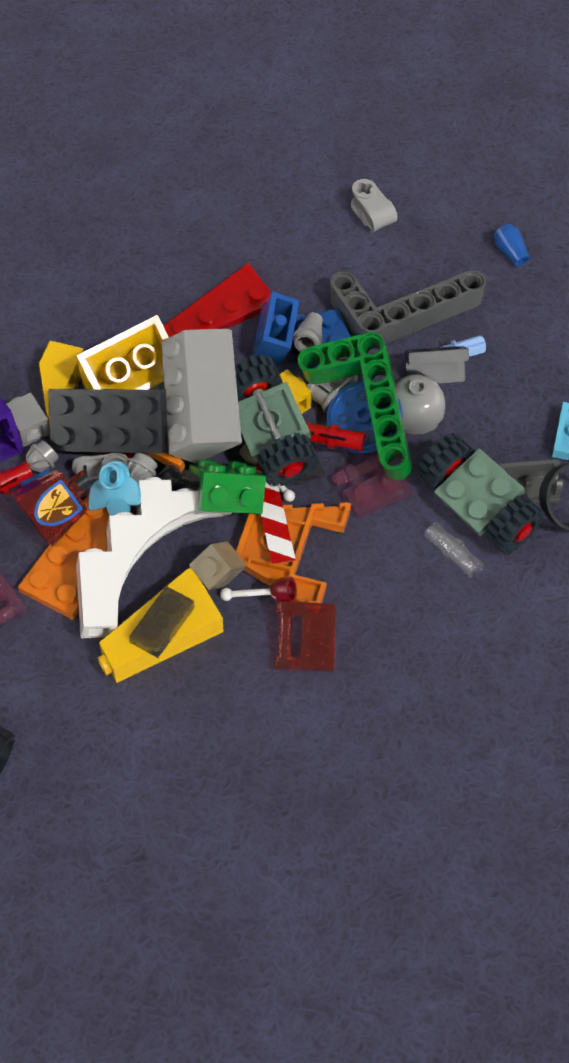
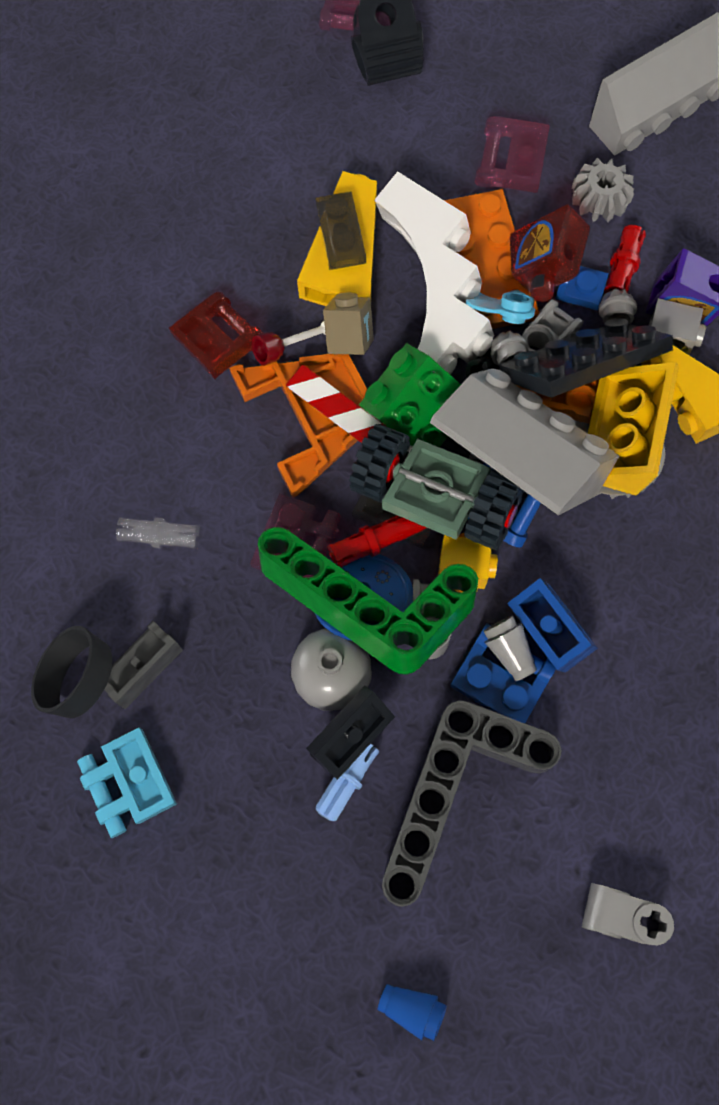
camera: 140 degrees right, 15 degrees up
red wing [163,263,271,337] -> none
plate [417,432,545,555] -> none

